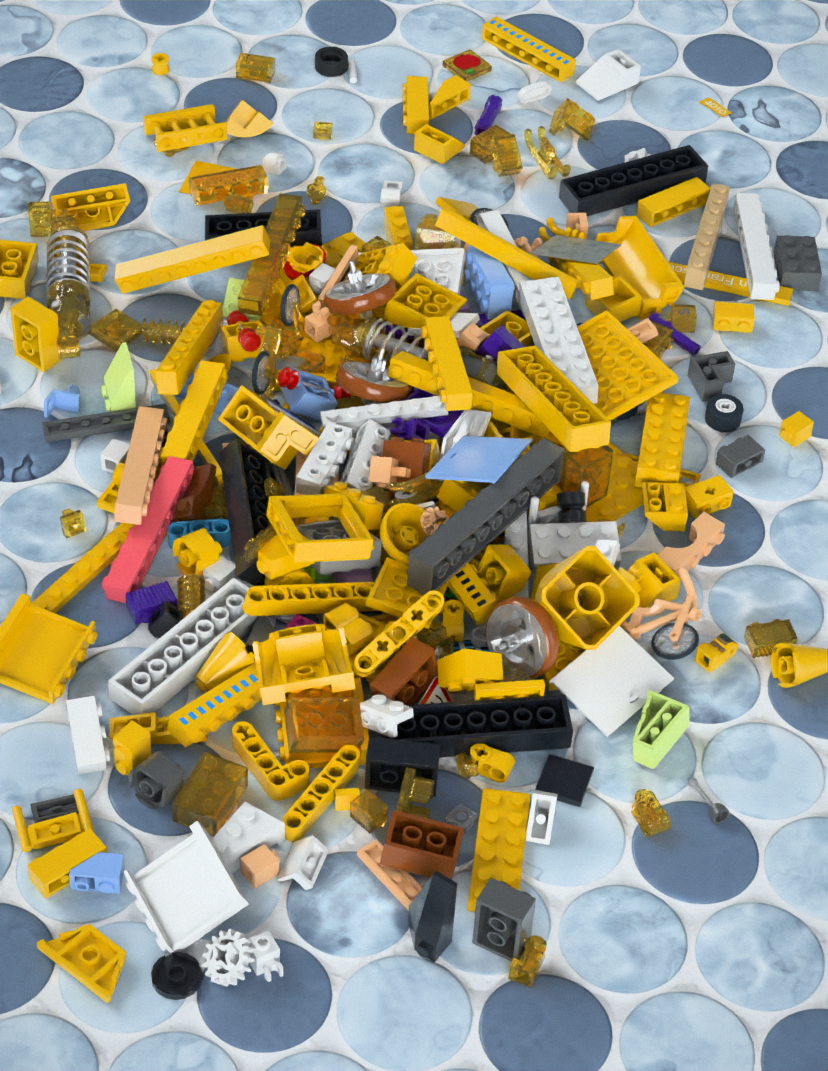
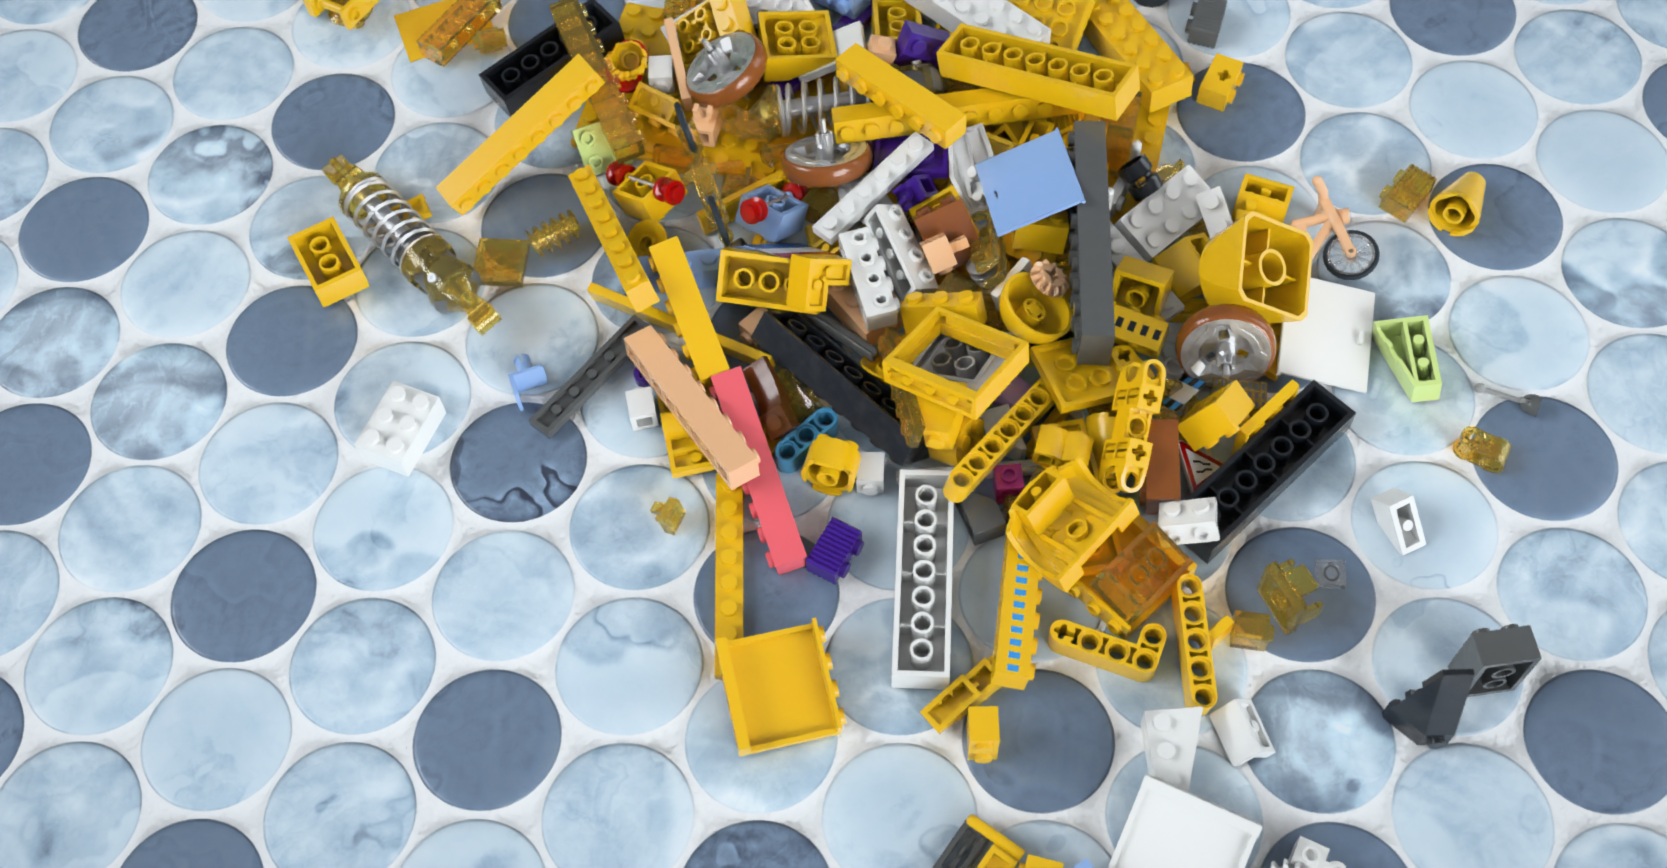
camera: 30 degrees left, 15 degrees up
yellow brick [10,297,61,372] -> none
clear yellow bracket [28,202,57,252] -> none
yellow wedge [51,183,130,232] -> none
white wedge [66,696,110,775] -> none
yellowish green slope [101,342,136,412] -> none
dark grey brick [128,751,184,809] -> none
black brick [148,601,184,638] -> none
clear yellow brick [172,752,248,837] -> none
clear yellow piece [177,574,206,619] -> none
yellow cone [195,632,255,693] -> none
light nougat brick [240,844,280,889] -> none
clear yellow plate [264,477,286,498] -> none
light nougat tile [357,839,422,911] -> none
black brick [365,737,440,797] -> none
dark orange brick [379,810,464,880] -> none
clear yellow arm [456,753,478,779] -> none
yellow plate [467,788,530,912] -> none
yellow piece [468,743,515,783] -> none
clear yellow leg [508,935,547,988] -> none
black tile [535,754,594,807] -> none
yellow slope [641,482,688,532] -> none
light nougat arch [658,512,725,580] -> none
yellow leg [695,633,739,673] -> none
none -> clear yellow slope [1151,378,1183,401]

